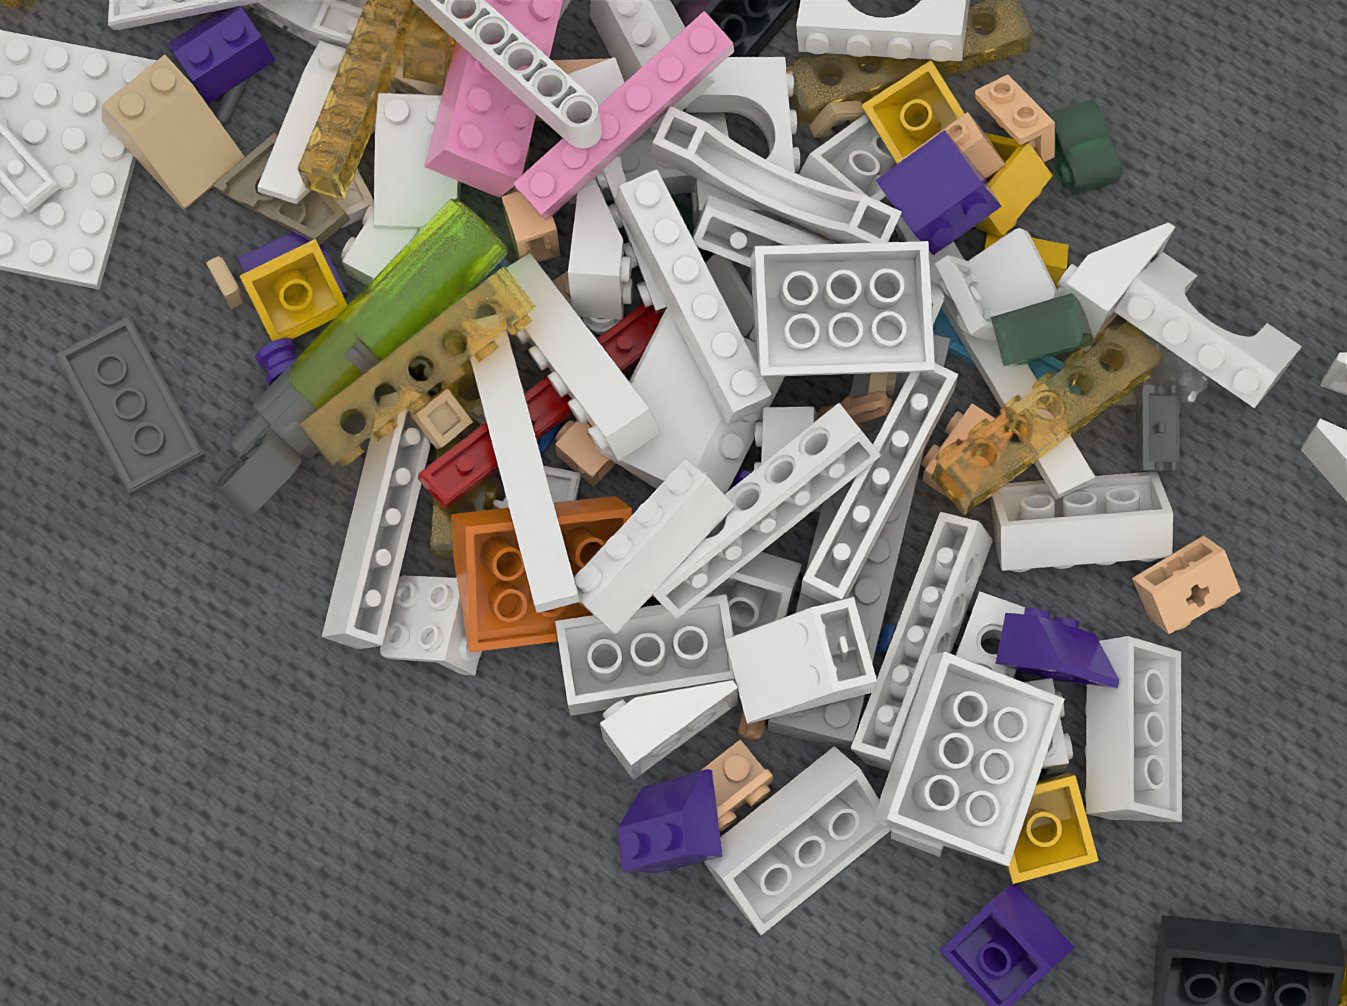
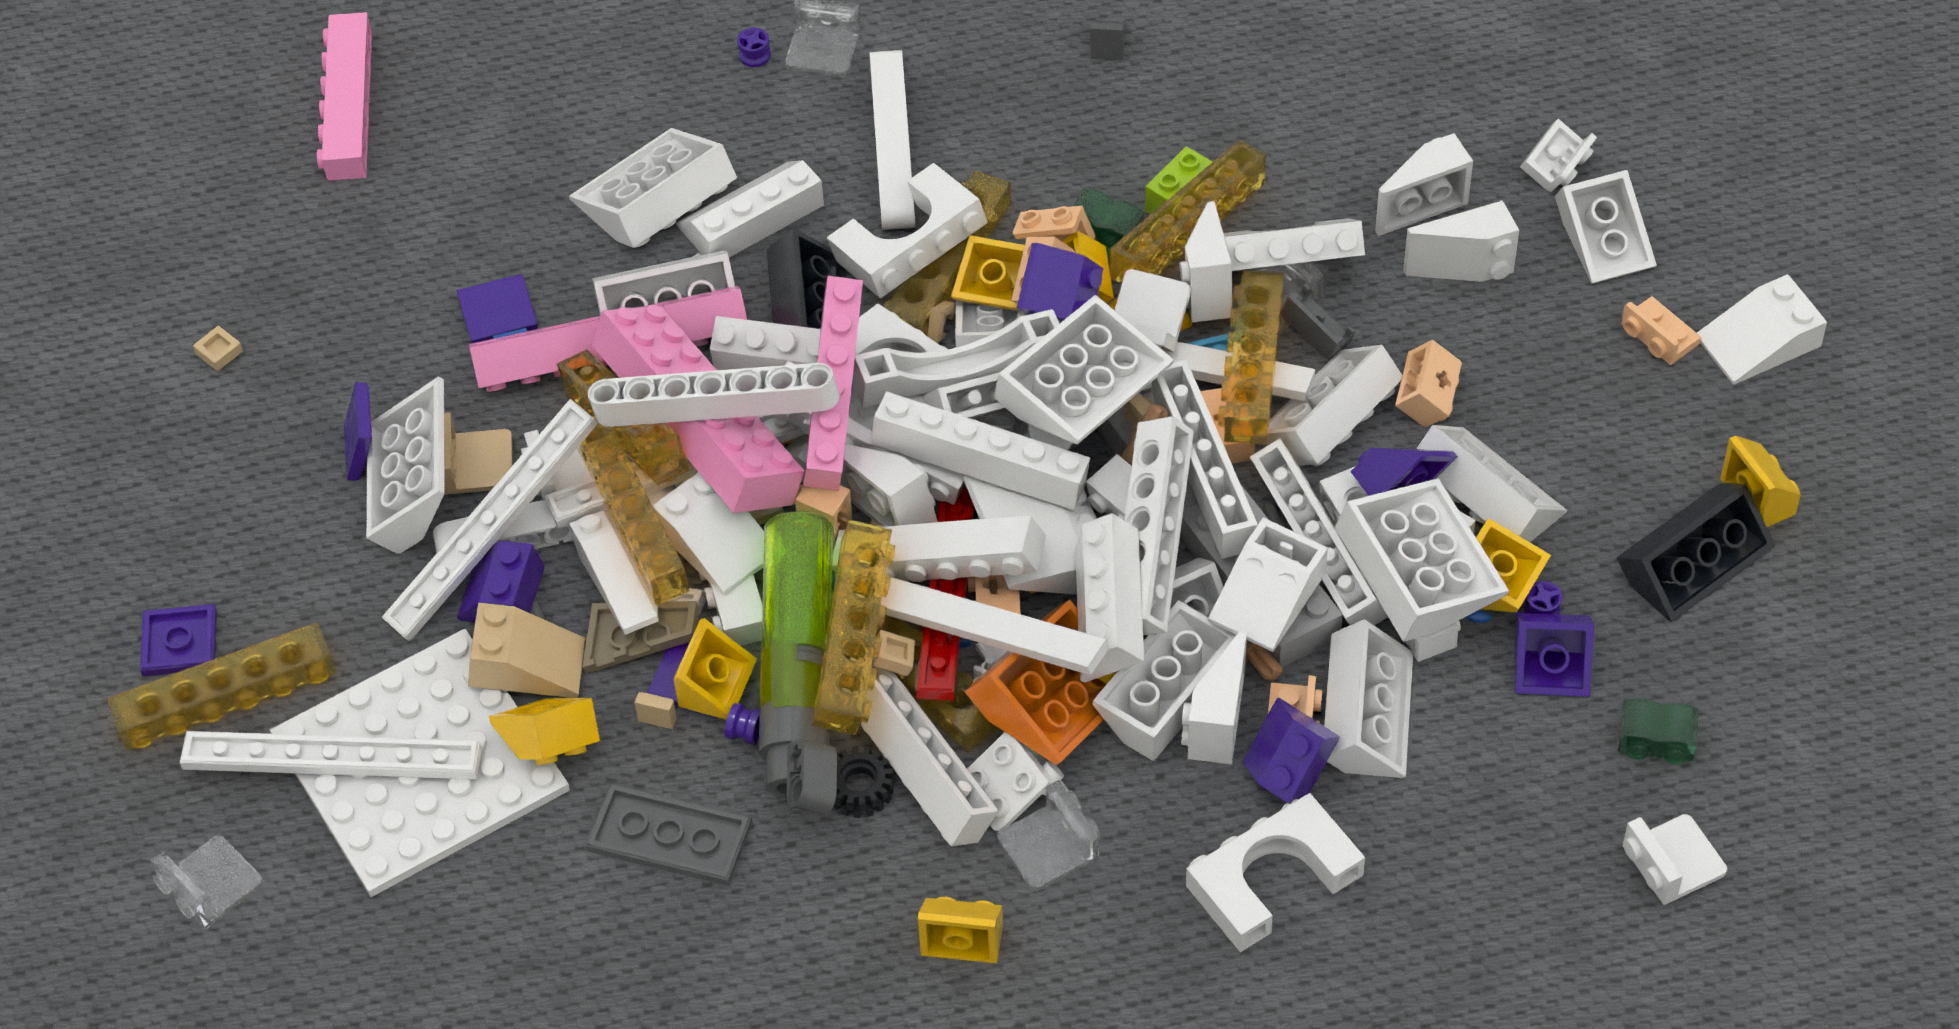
camera: 45 degrees left, 20 degrees down
clear green brick [991,293,1095,367] -> none
none -> yellow slope [489,698,600,765]
none -> black tyre [833,746,894,818]
none -> yellow slope [918,897,1003,963]
none -> clear bracket [997,780,1101,891]
none -> clear yellow brick [1110,140,1266,284]
none -> lime brick [1145,146,1213,227]
none -> white arch [1186,793,1365,952]
none -> dark purple wheel [1524,581,1563,614]

